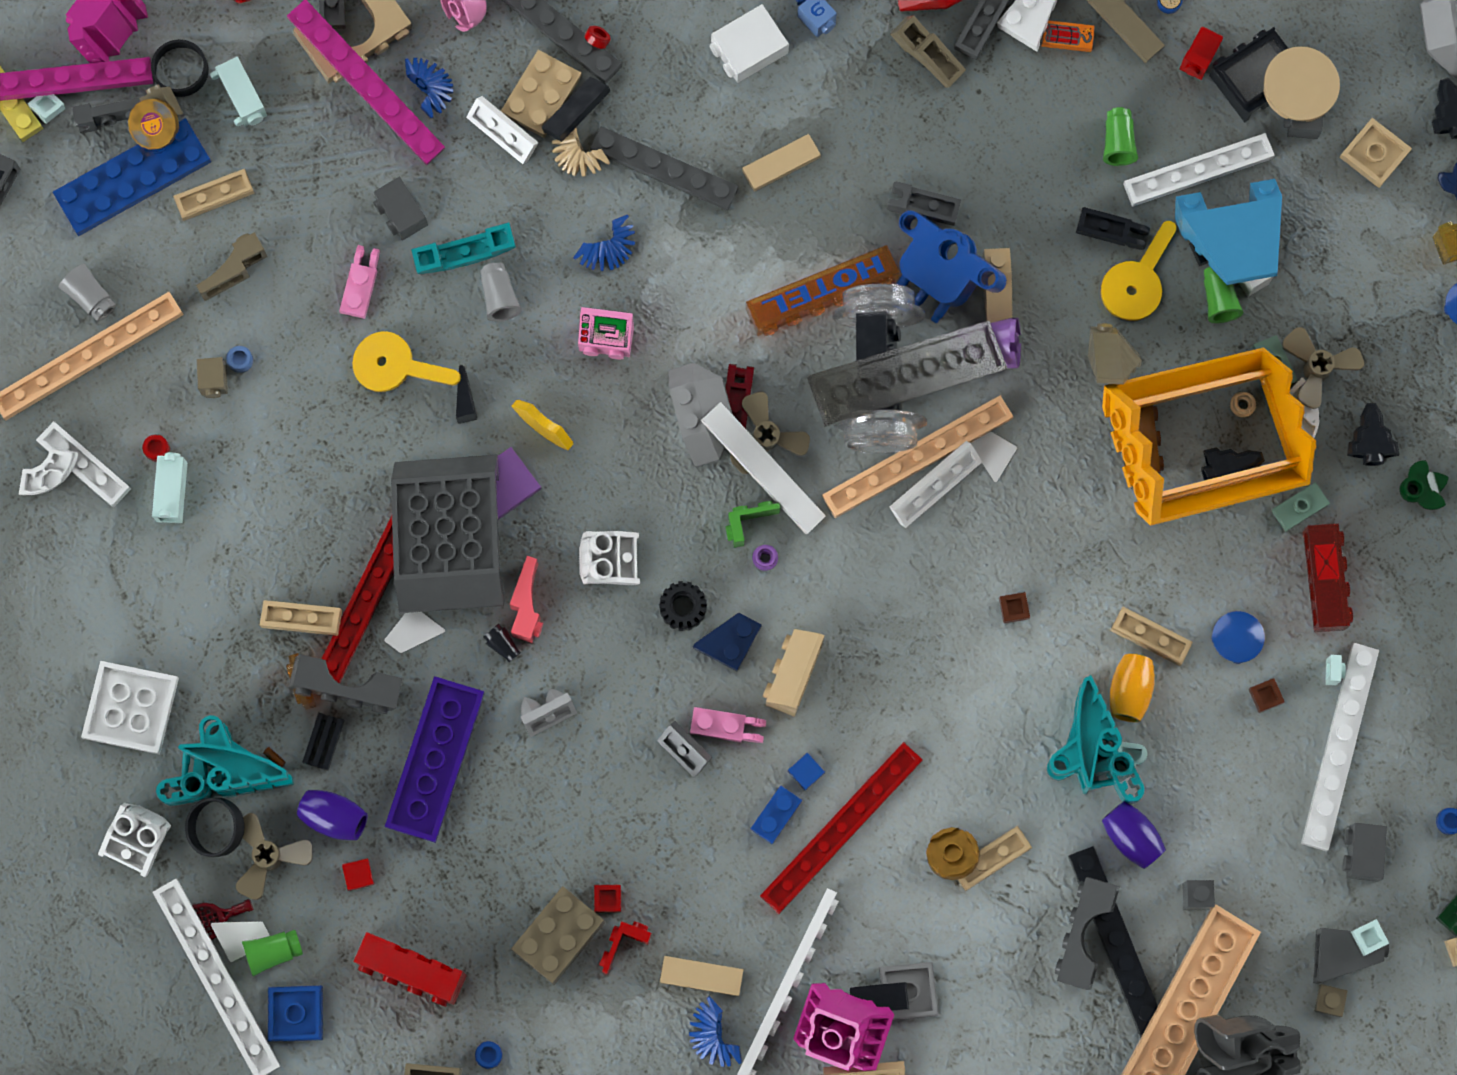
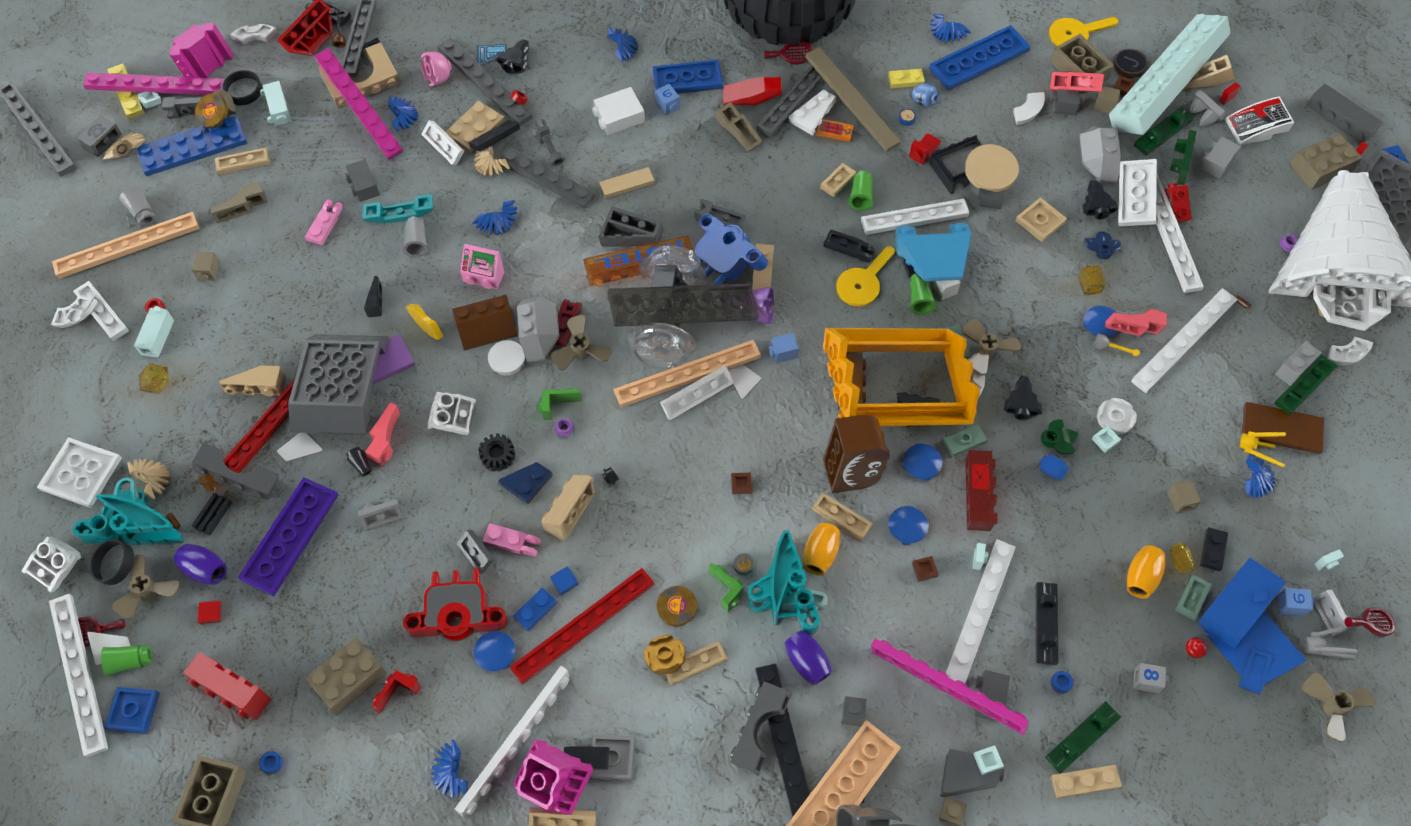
camera: 10 degrees right, 15 degrees down
medium blue tile [226,346,253,373] -> none
tan plate [260,600,342,636] -> none
yellow piece [352,331,461,392] -> none
red tile [594,885,621,913] -> none
tan tile [660,956,744,996] -> none
white tile [700,402,826,534] -> none
dark tan wedge [1088,323,1142,384] -> none
tan plate [1230,392,1256,417] -> none
none -> tan hair [103,133,145,160]
none -> tan hair [127,459,170,500]
none -> clear yellow brick [139,363,169,394]
none -> tan slope [219,365,285,396]
none -> red piece [403,568,508,642]
none -> reddish brown slope [452,295,518,351]
none -> blue dish [474,631,515,671]
none -> white tile [488,340,525,376]
none -> dark grey bar [535,119,565,166]
none -> dark grey wedge [598,206,663,246]
none -> black plate [602,466,619,485]
none -> pearl gold tile [657,586,697,627]
none -> bright green bracket [709,563,743,612]
none -> flat silver tile [734,553,754,575]
none -> medium blue brick [769,333,799,363]
none -> tan plate [820,163,856,197]
none -> reddish brown brick [823,415,890,493]
none -> dark pink plate [871,638,1029,735]
none -> blue dish [903,444,942,481]
none -> black hinge [1035,582,1059,665]
none -> blue brick [1038,454,1070,481]

